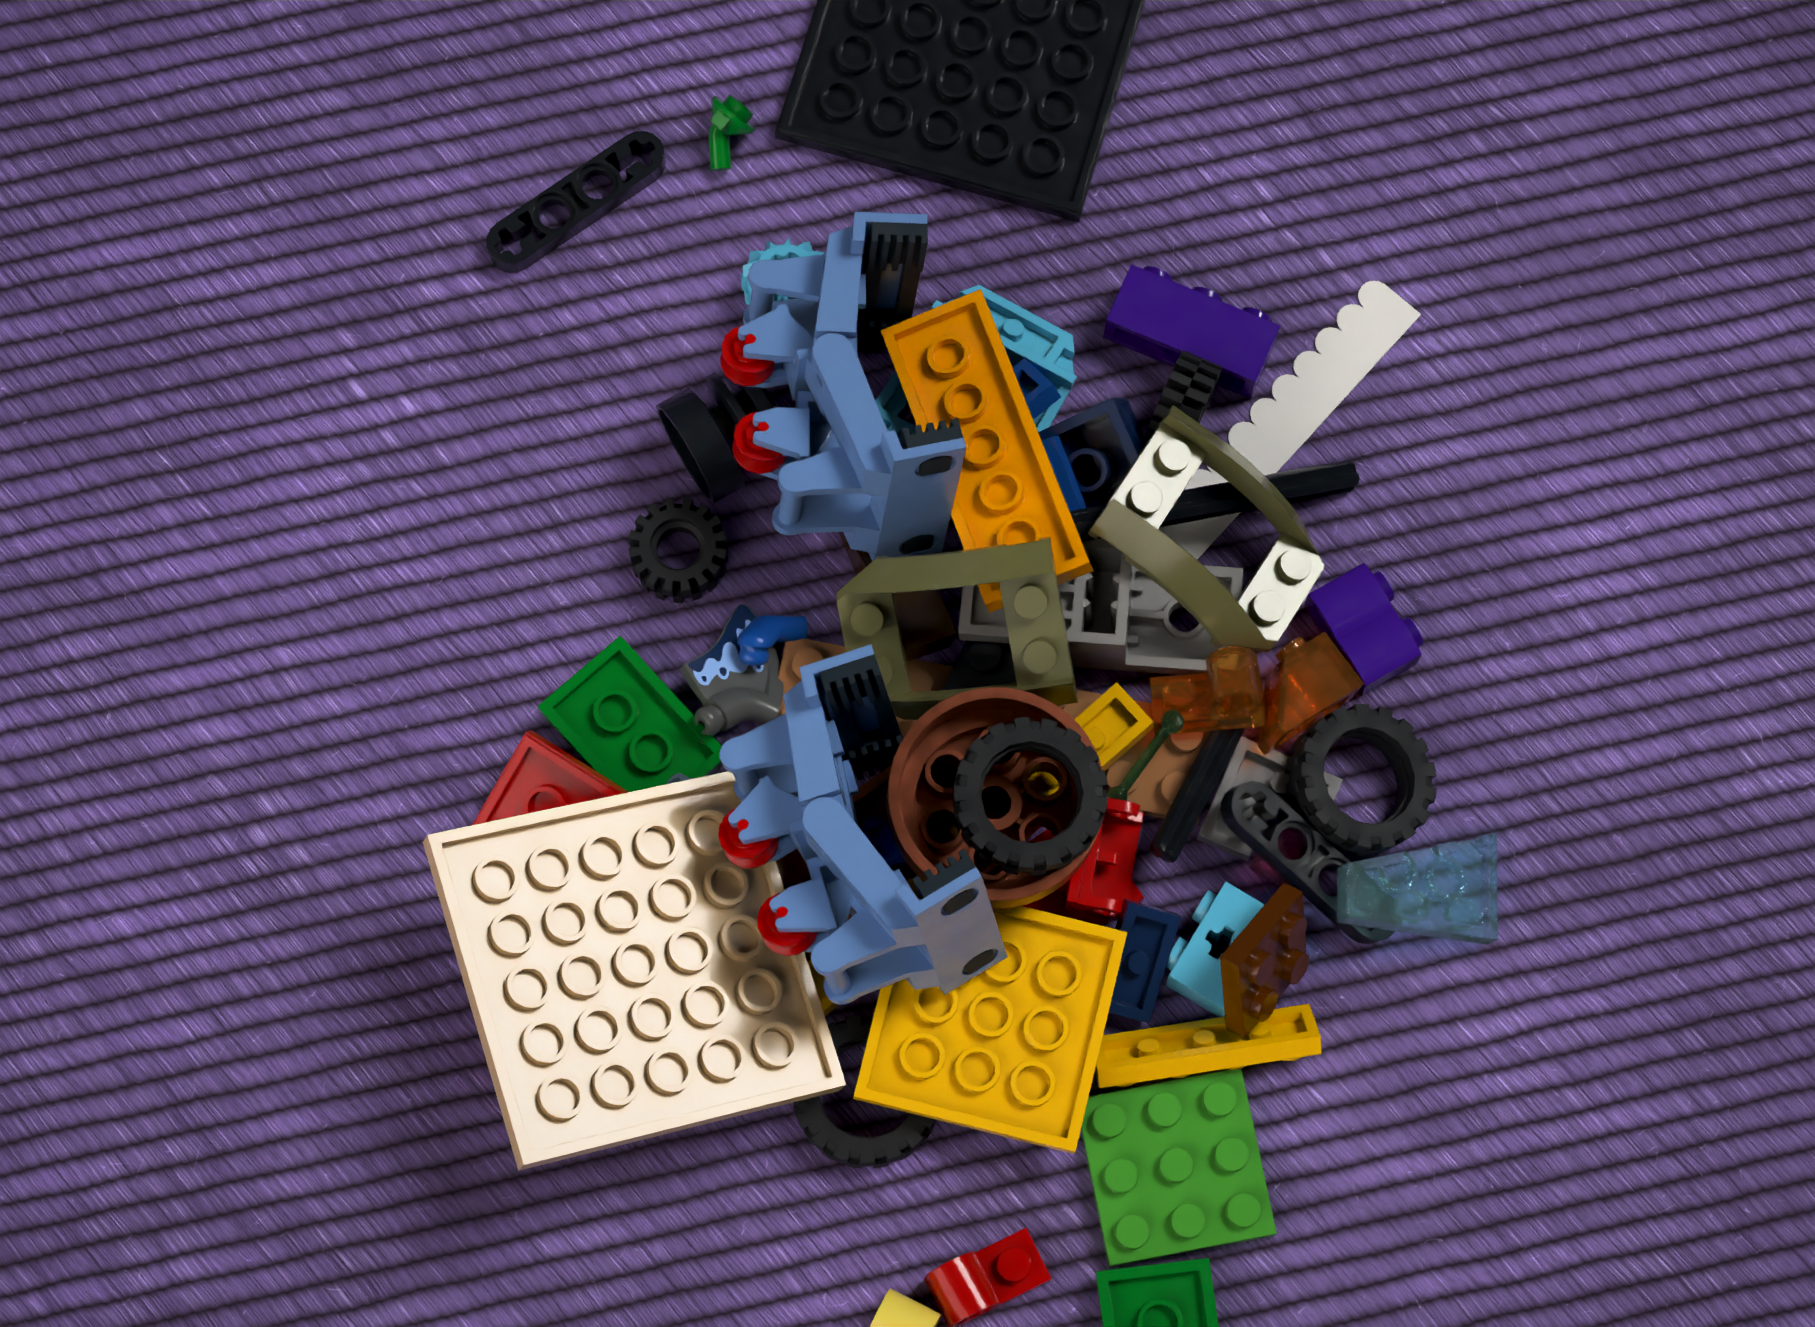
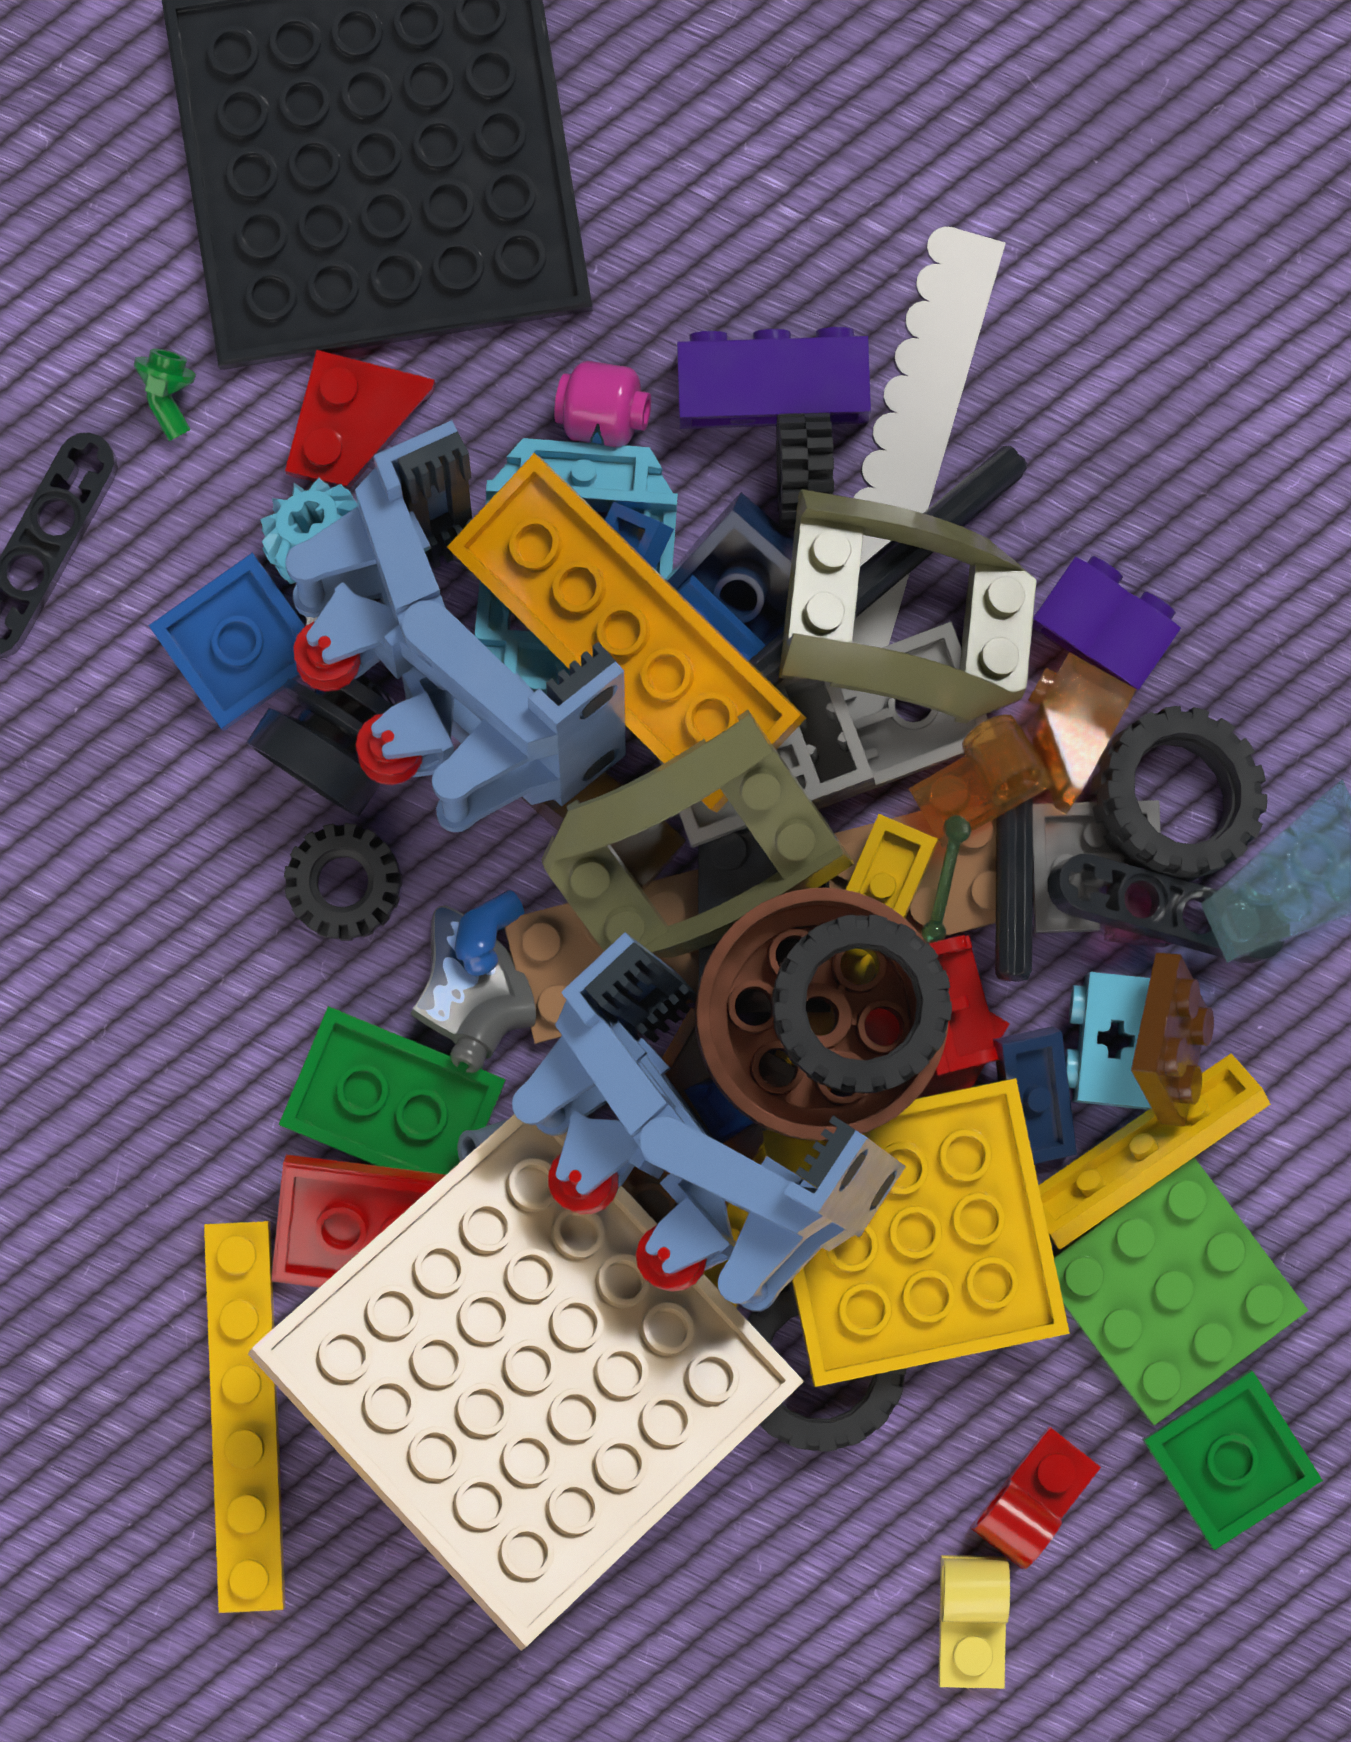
camera: 25 degrees left, 10 degrees up
none -> blue plate [148,552,305,732]
none -> yellow plate [204,1221,285,1613]
none -> red wing [285,350,436,490]
none -> dark pink head [554,361,651,447]

